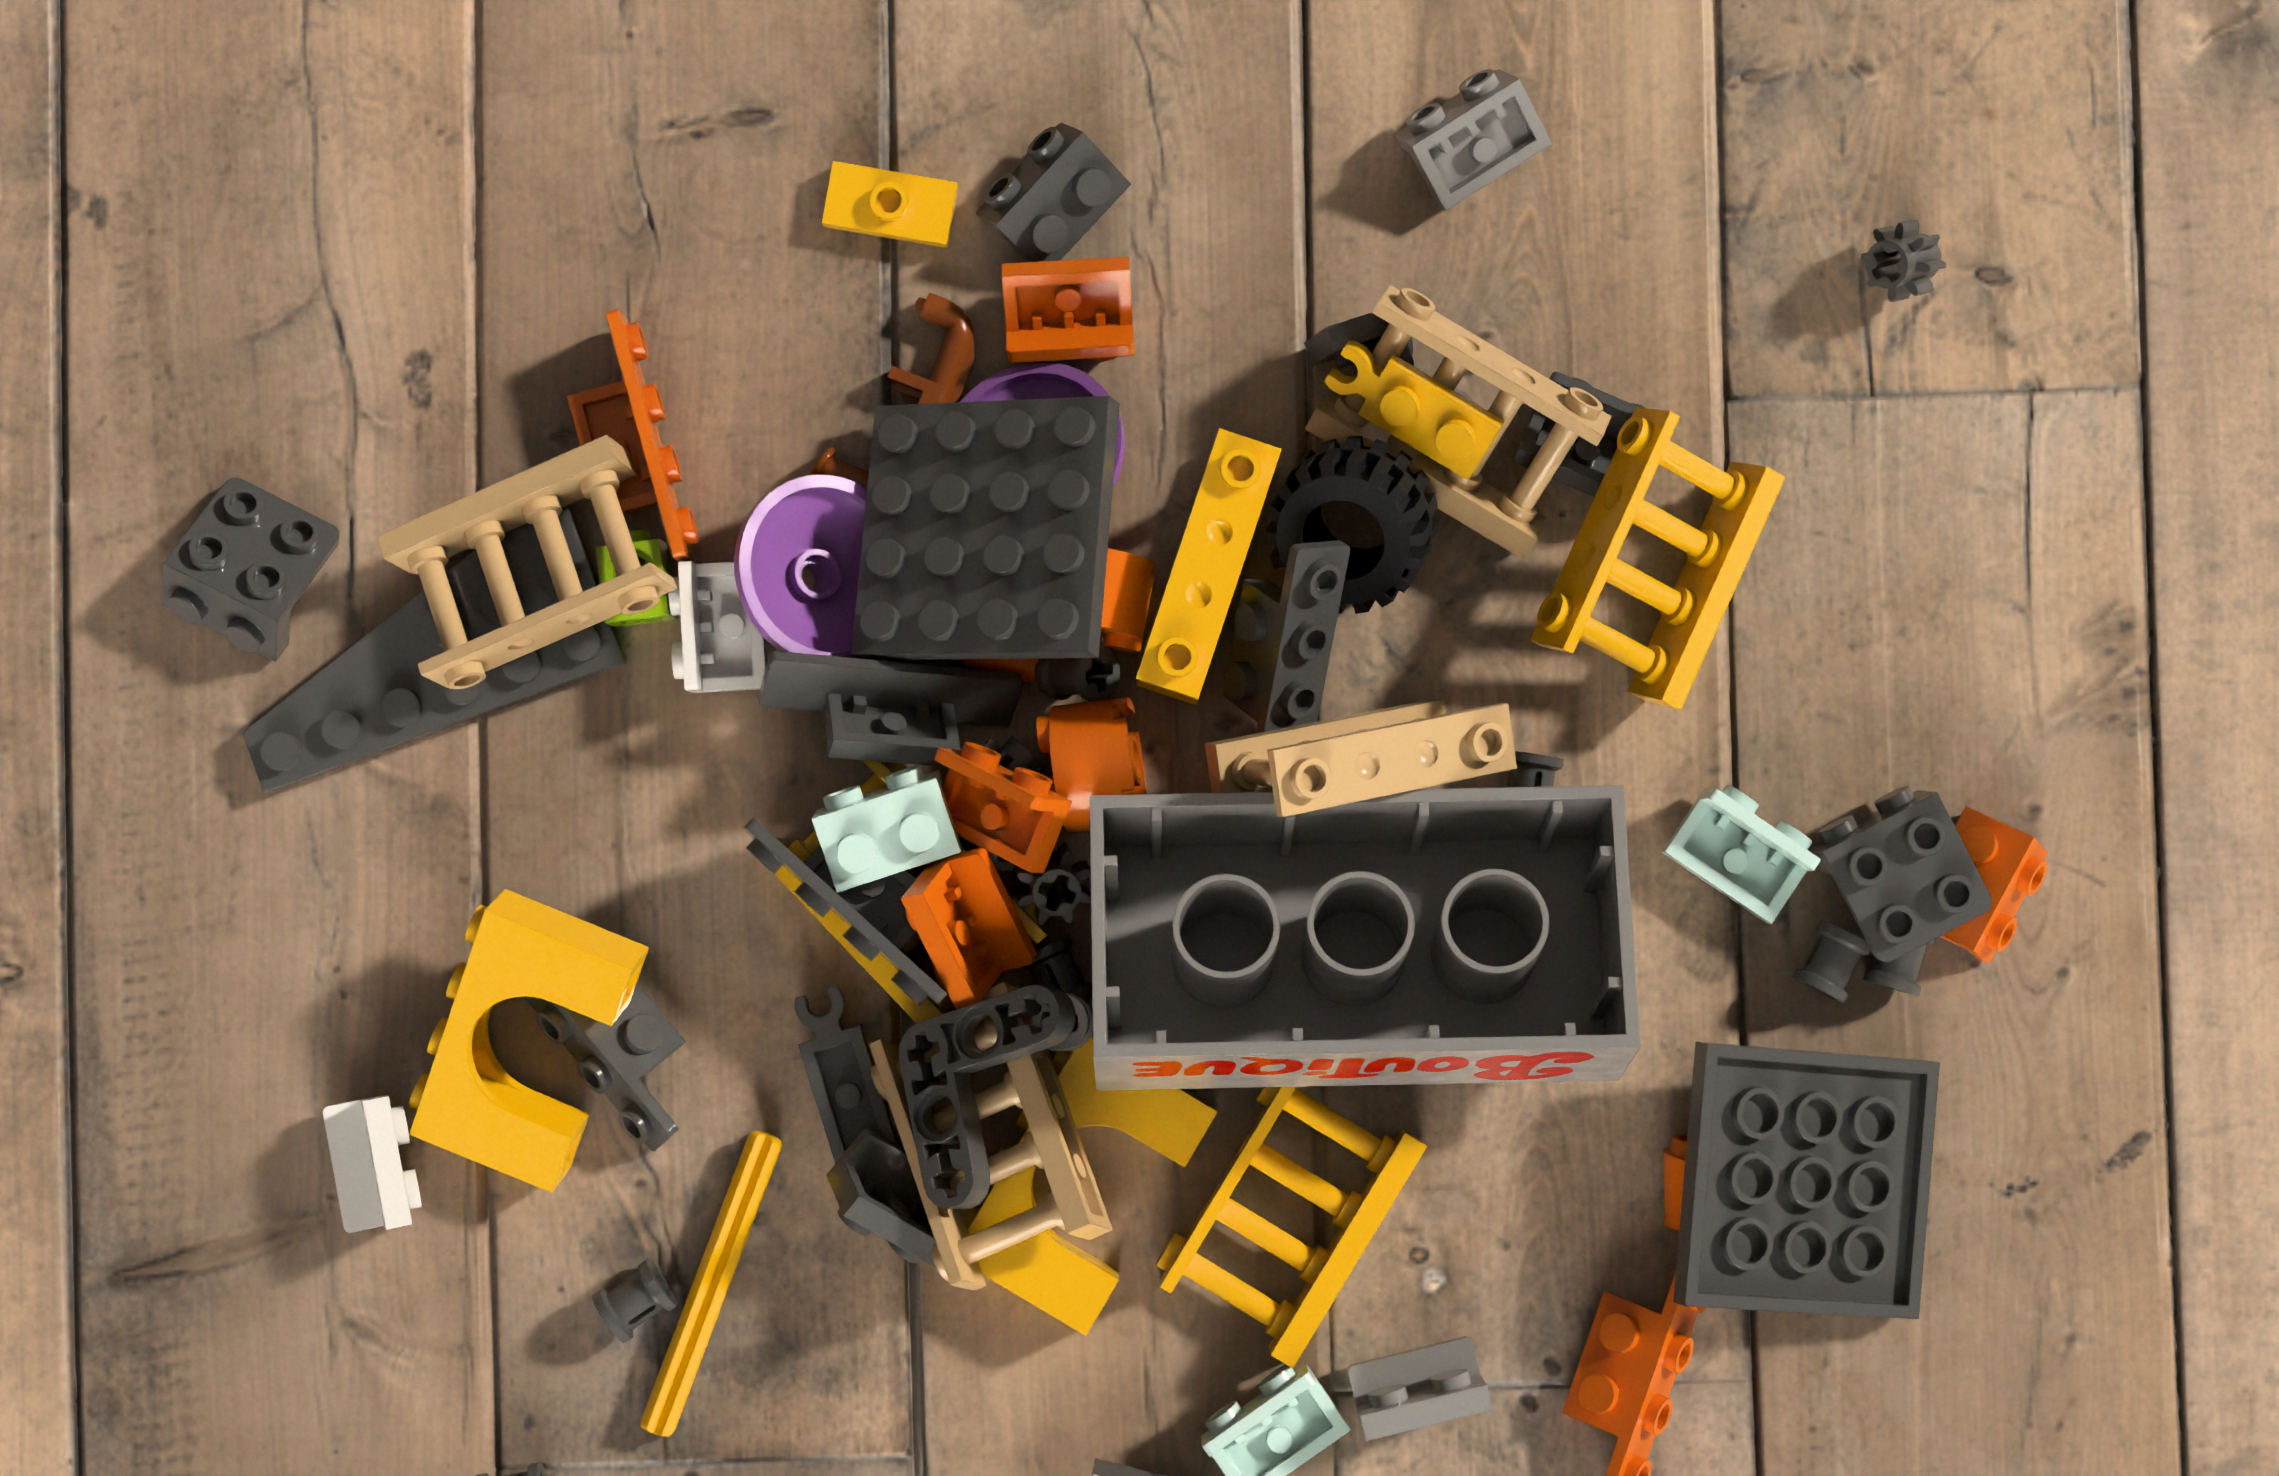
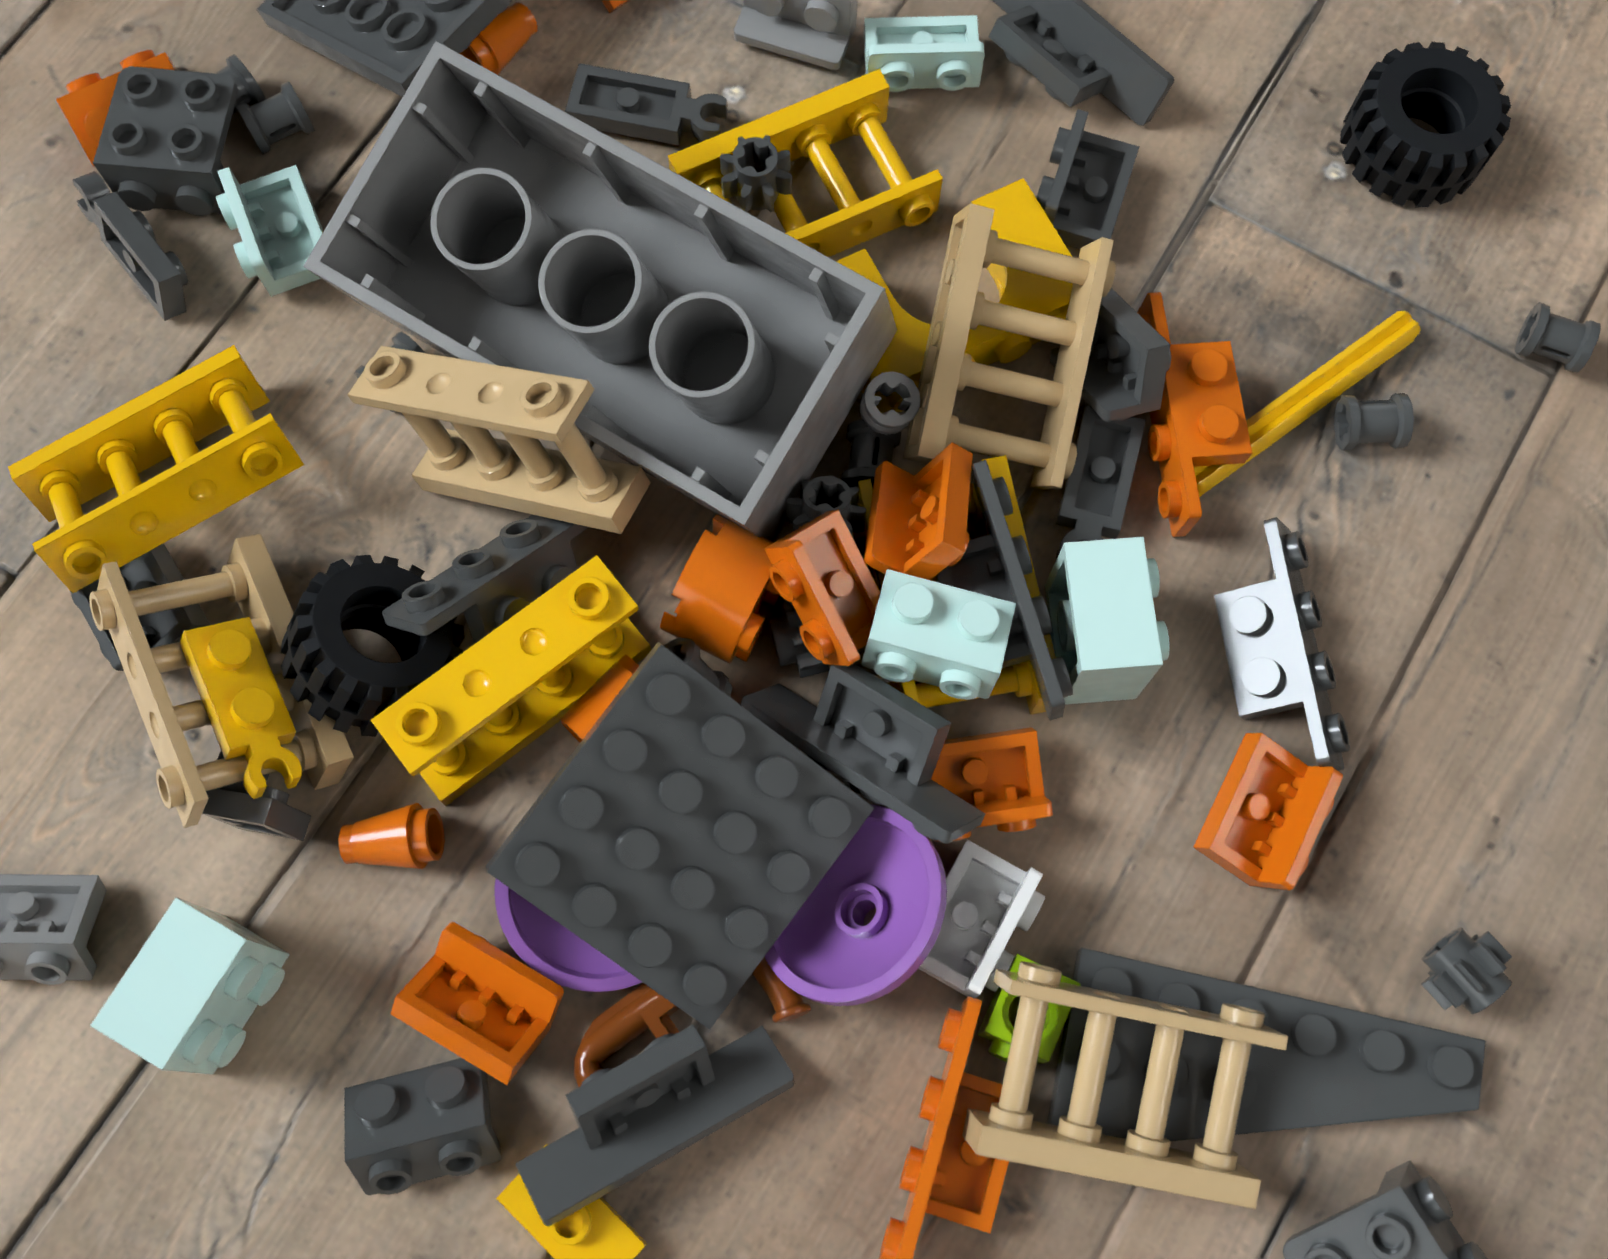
camera: 150 degrees left, 15 degrees down
white bracket [322,1094,422,1233] -> none
yellow arch [409,889,649,1193] -> none
dark grey beam [899,985,1075,1210] -> none
none -> dark grey plate [72,171,188,321]
none -> light aqua brick [90,898,290,1075]
none -> orange cone [338,803,445,869]
none -> dark grey bracket [515,1025,795,1226]
none -> dark grey plate [565,63,728,145]
none -> dark grey gear [720,135,792,212]
none -> orange bracket [931,727,1053,842]
none -> dark grey bracket [1036,109,1140,249]
none -> light aqua brick [1045,537,1169,705]
none -> orange bracket [1137,292,1252,537]
none -> orange bracket [1193,733,1343,891]
none -> dark grey gear [1422,927,1512,1014]

